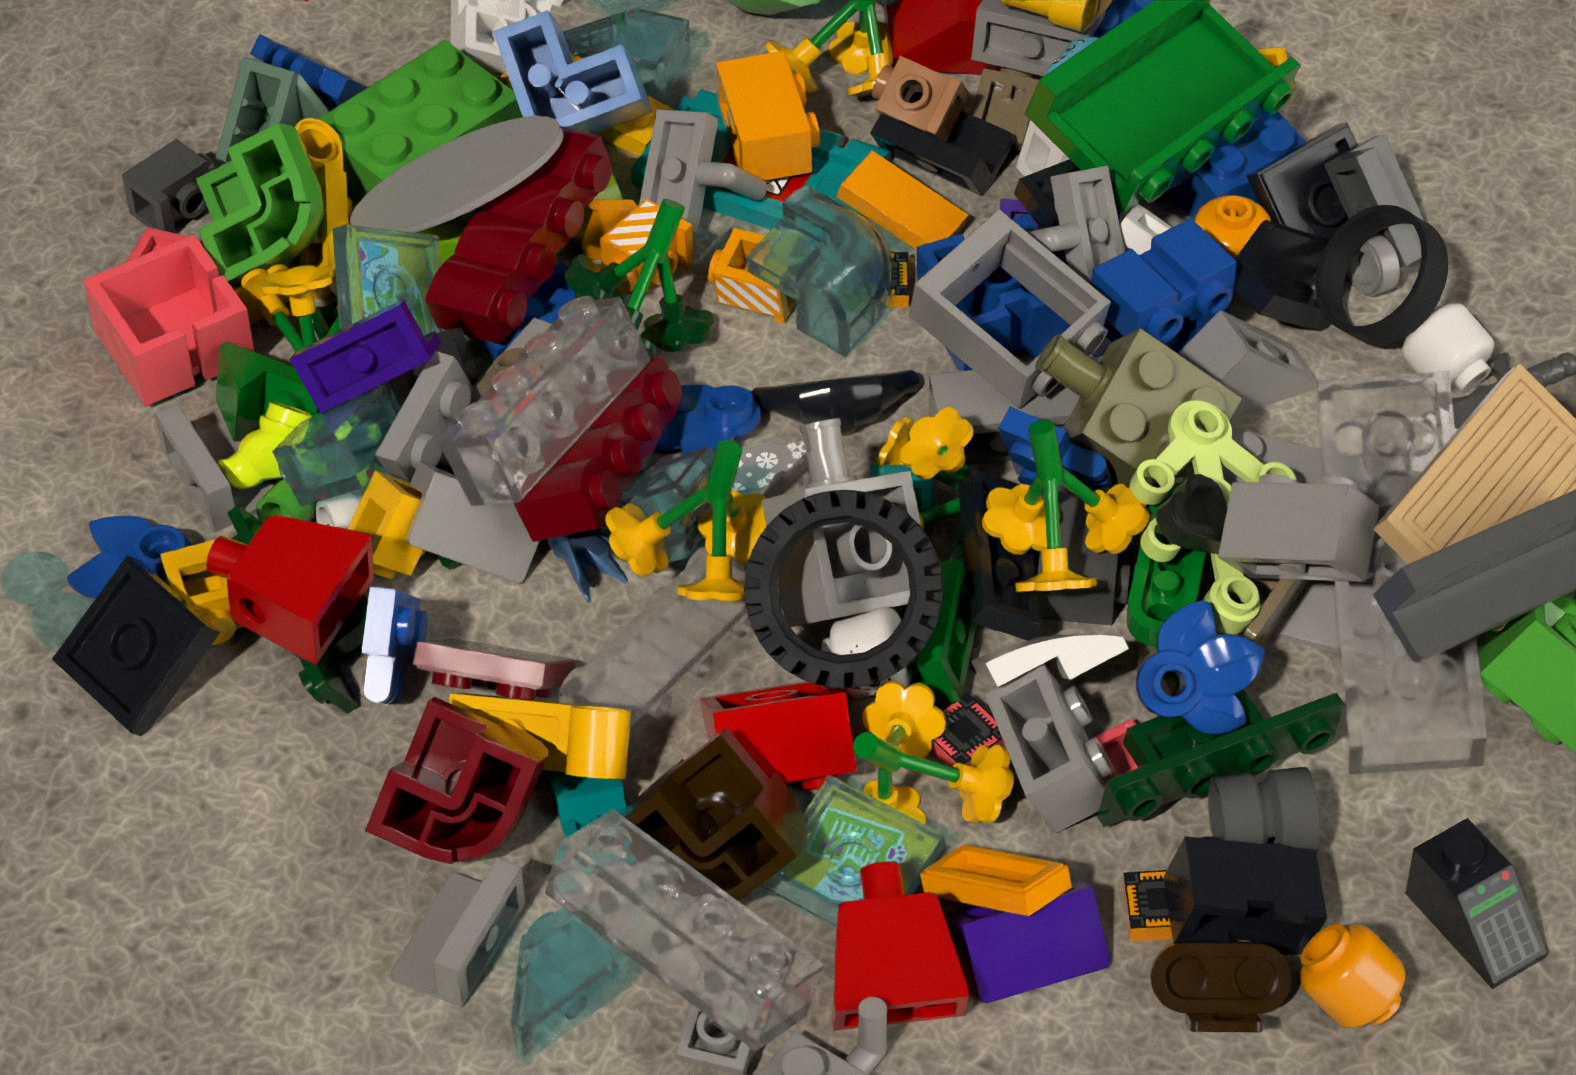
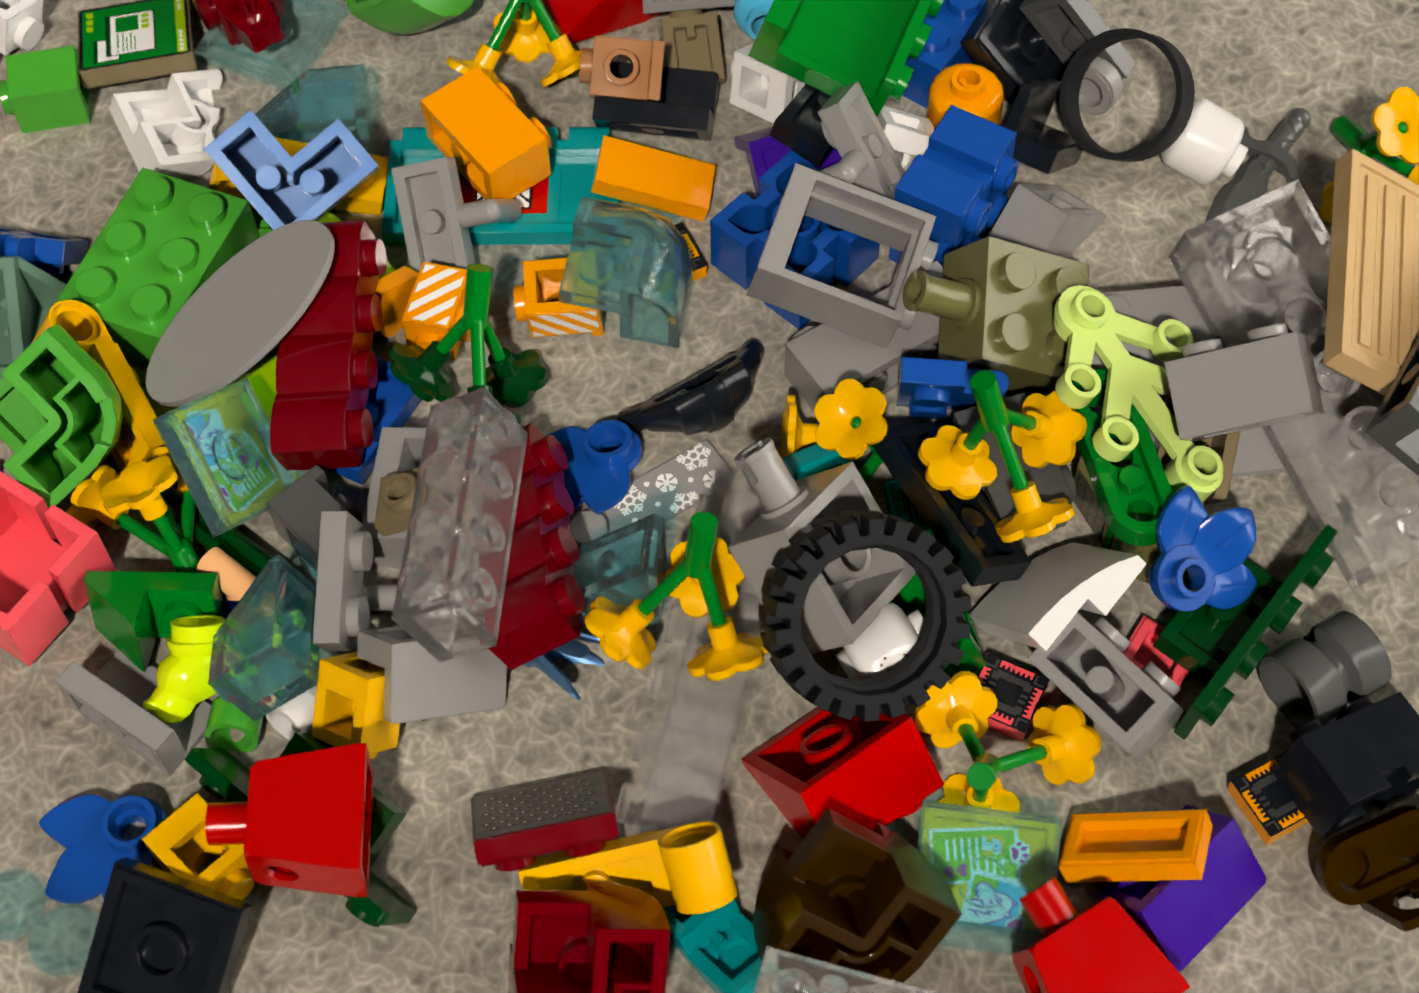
camera: 25 degrees left, 10 degrees up
dark purple panel [290,299,441,414] -> none
hinge [361,587,428,705] -> none
pearl dark grey tile [1156,474,1227,554] -> none

